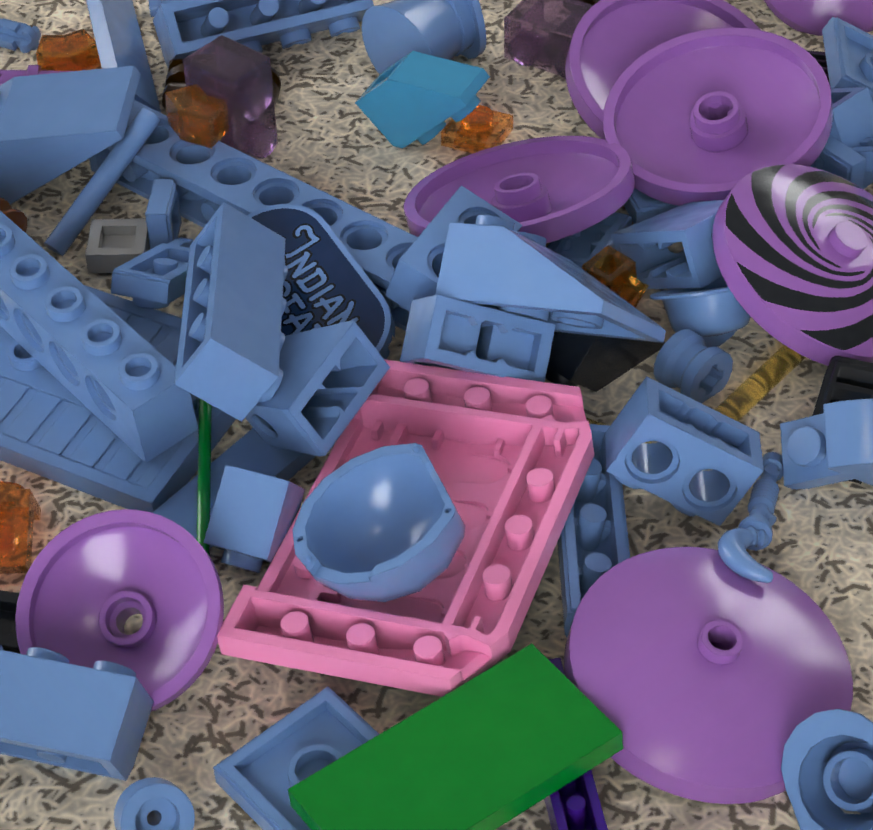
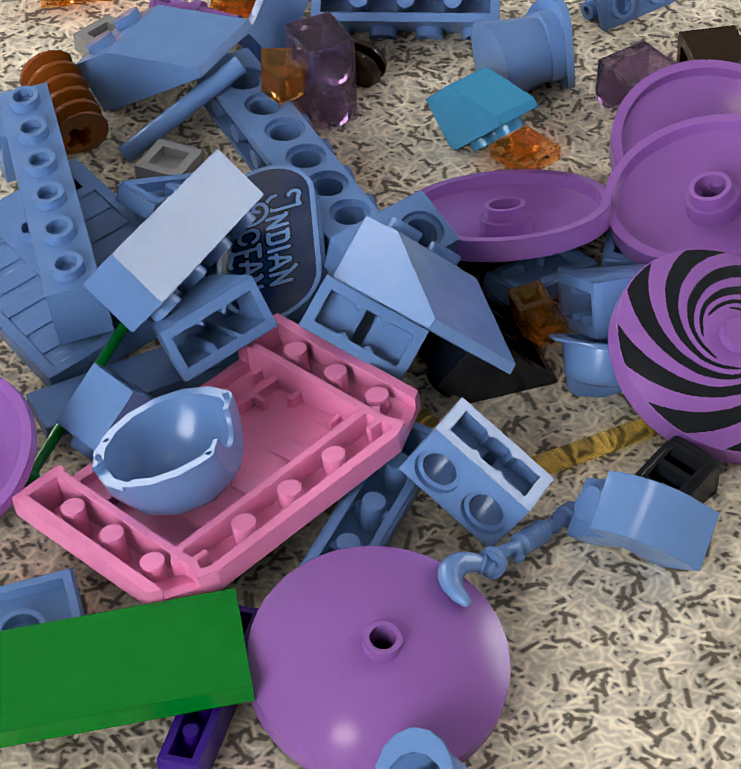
camera: 25 degrees right, 0 degrees up
medium blue tile [145,179,182,249] -> none
medium blue wheel [653,328,733,403] -> none

